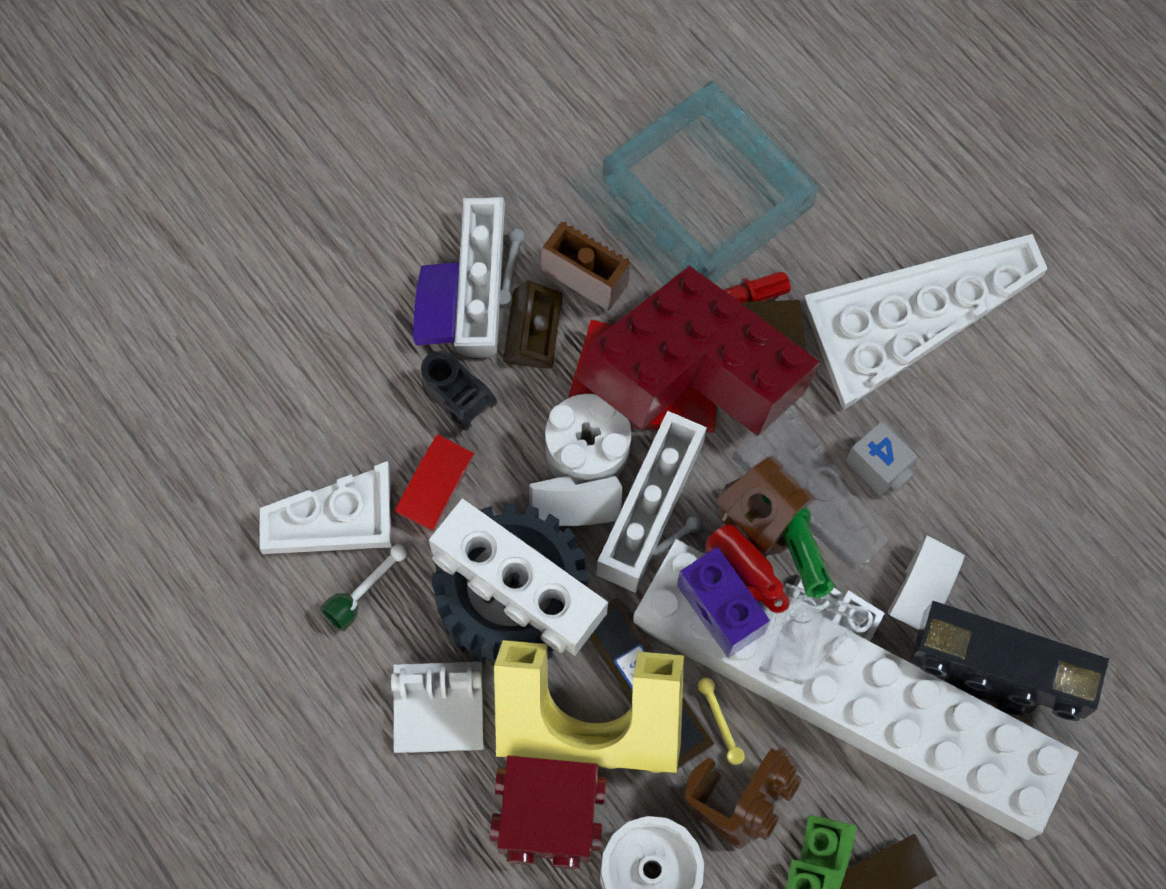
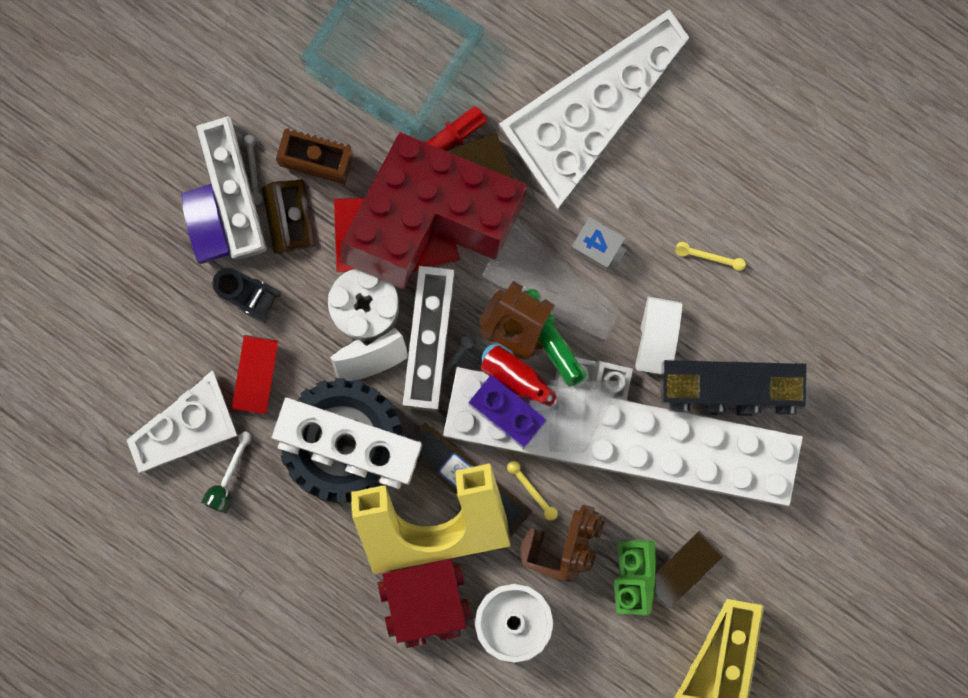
camera: 15 degrees left, 15 degrees up
white hinge [391,662,484,753] -> none
none -> light yellow hinge [675,242,746,271]

